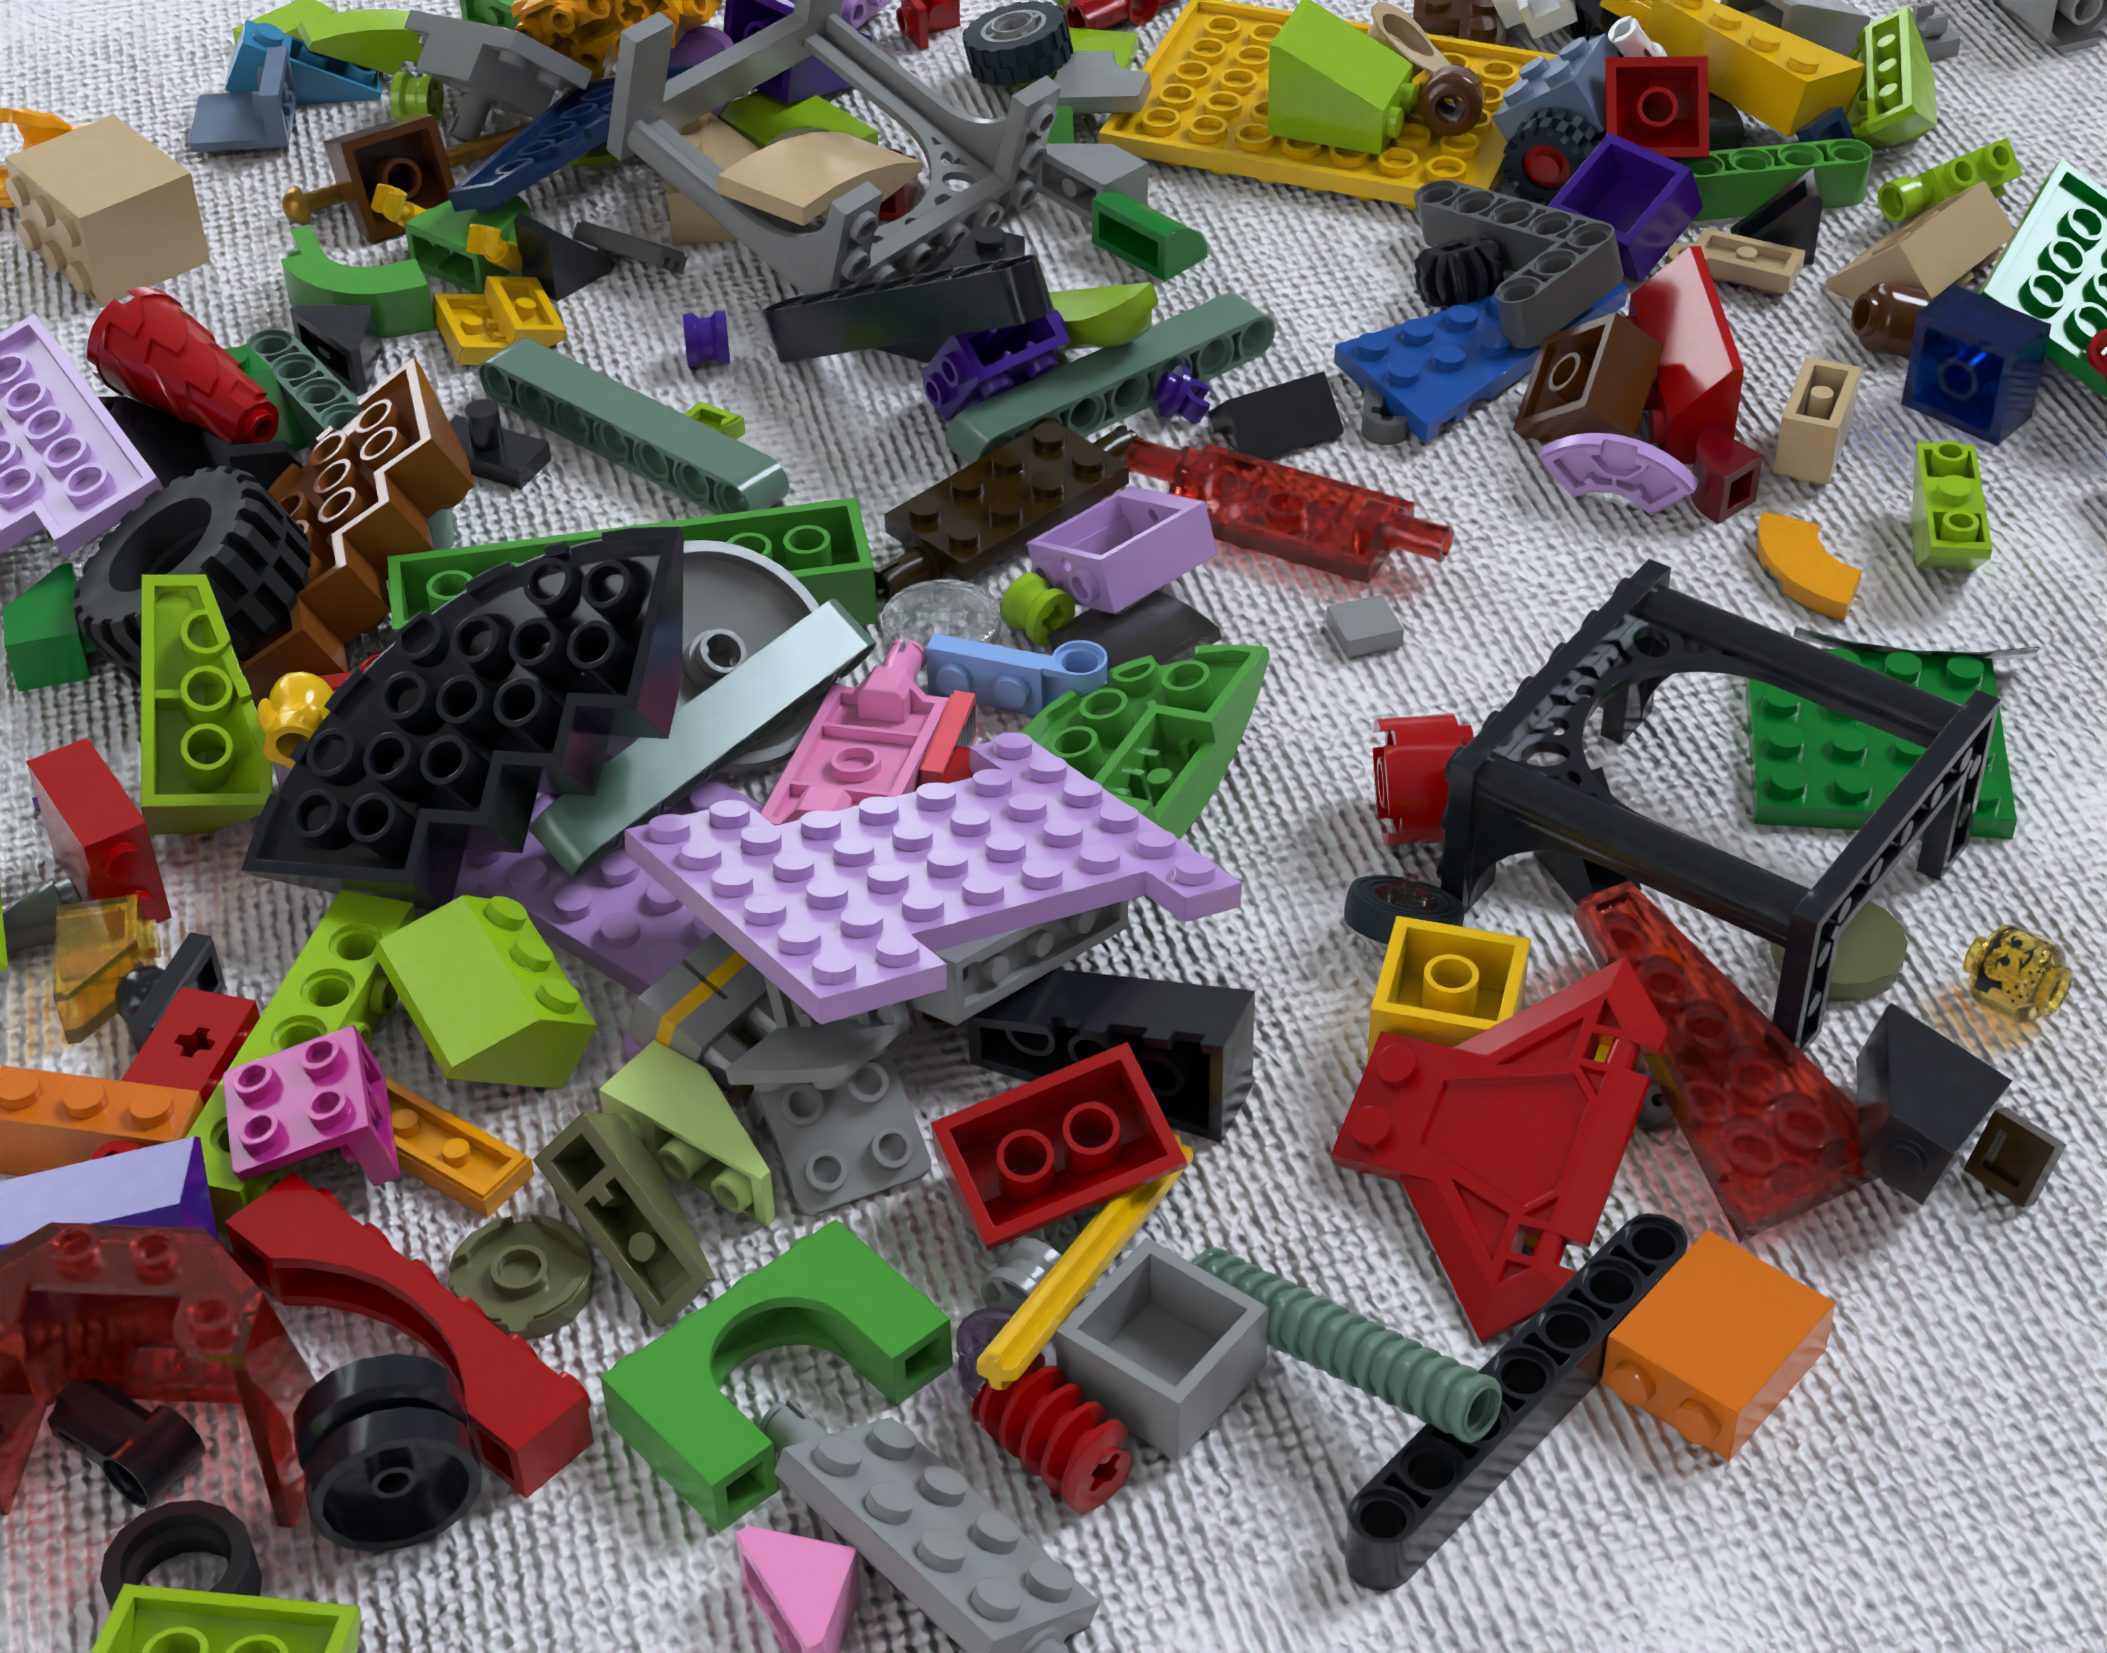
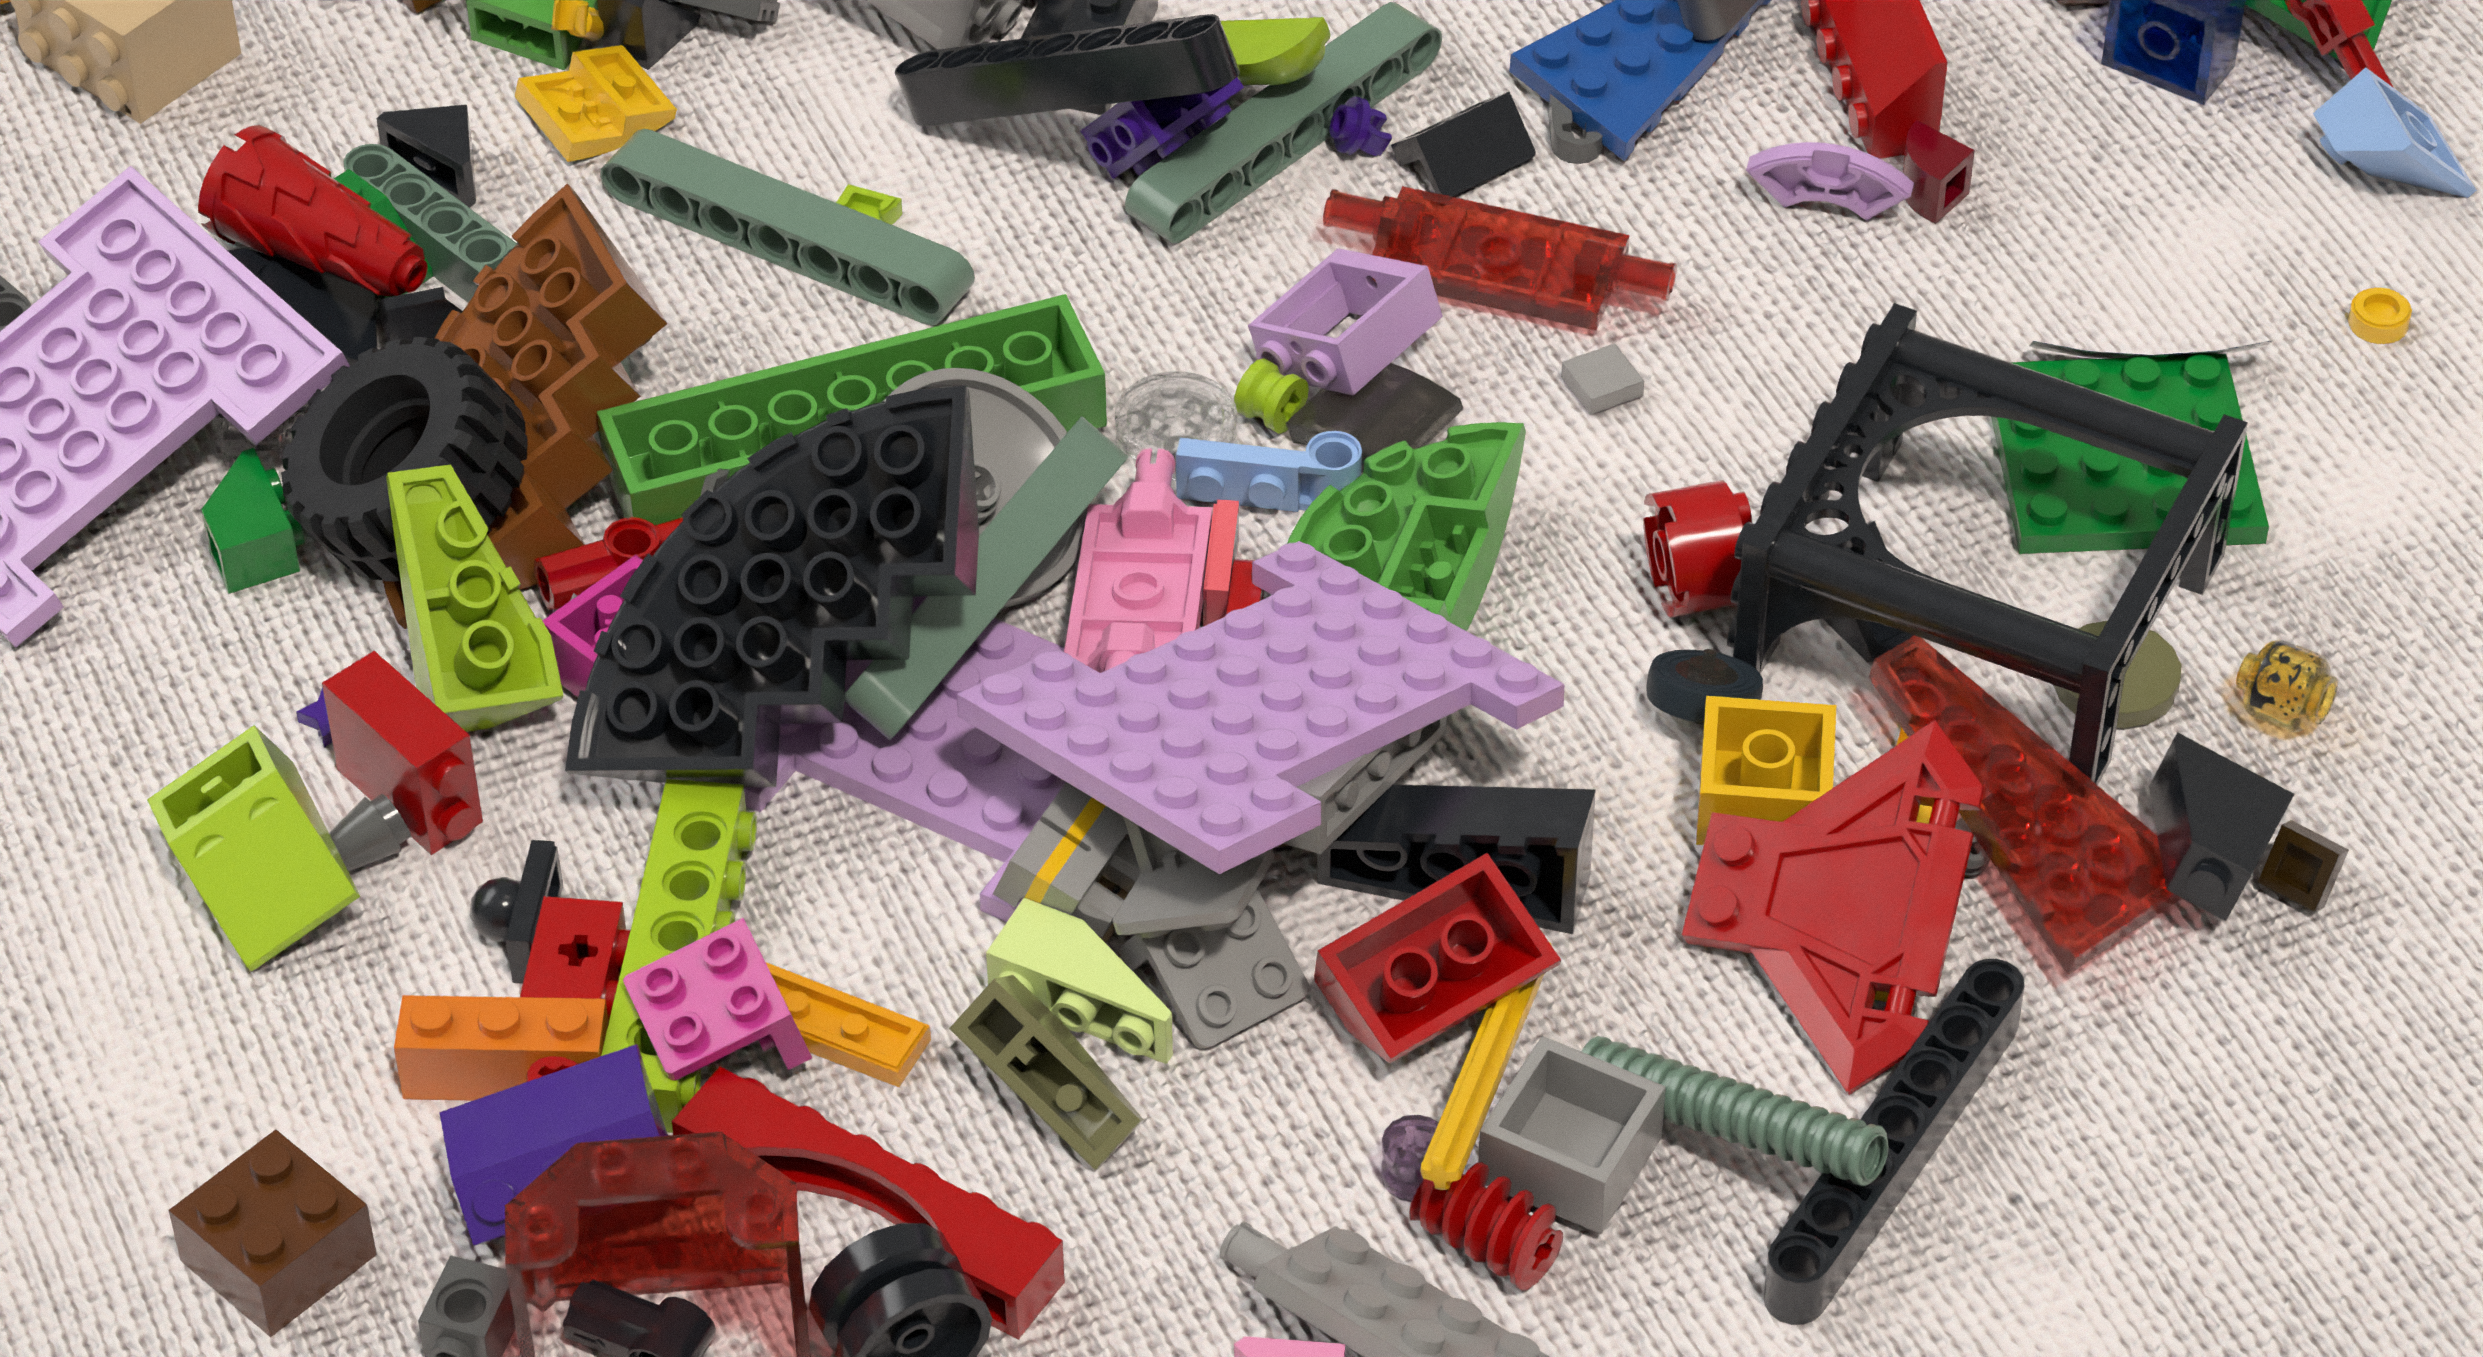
camera: 10 degrees left, 5 degrees up
clear yellow slope [53,895,161,1044] -> none
yellow animal [257,671,334,769] -> none
bright green arch [281,224,436,338] -> none
lime slope [373,895,598,1089] -> none
olive tile [448,1215,595,1340] -> none
black tile [449,399,551,489] -> none
bright green arch [600,1219,953,1533] -> none
dark purple wheel [683,311,731,368] -> none
dark brown plate [874,418,1142,604] -> none
light grey wheel [981,1238,1062,1324] -> none
reddish brown slope [1512,312,1664,442] -> none
orange brick [1601,1229,1836,1461] -> none
light orange tile [1756,511,1862,621] -> none
tan brick [1773,356,1862,484] -> none
lime slope [1911,441,1992,570] -> none

